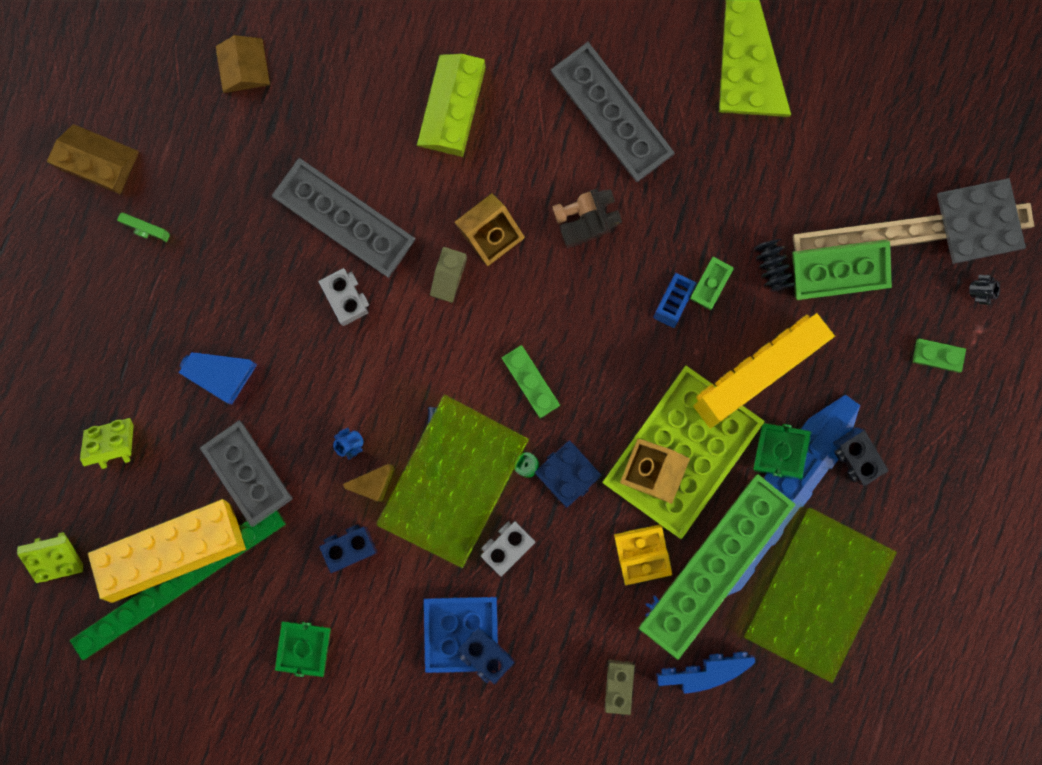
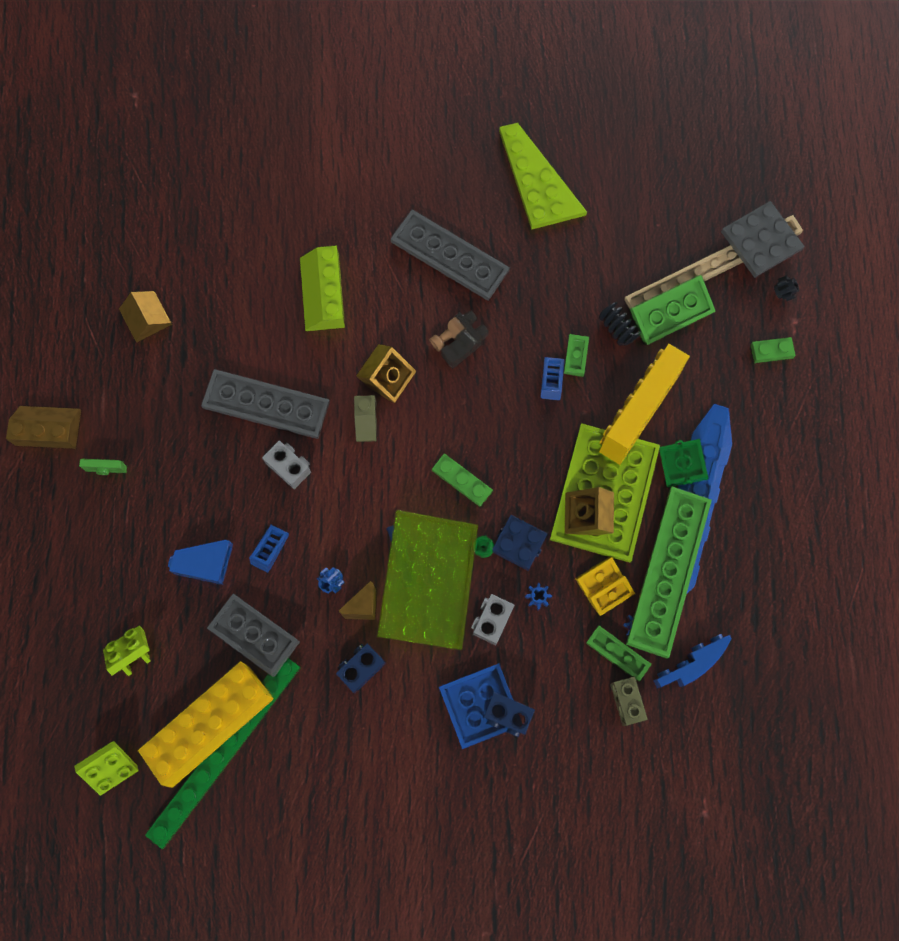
camera: 25 degrees left, 10 degrees down
green plate [275,621,331,677] -> none
clear neon green plate [744,508,897,683] -> none
black brick [832,427,889,486] -> none
none -> blue slope [249,525,289,573]
none -> blue gear [525,583,552,610]
none -> bright green plate [586,626,651,682]

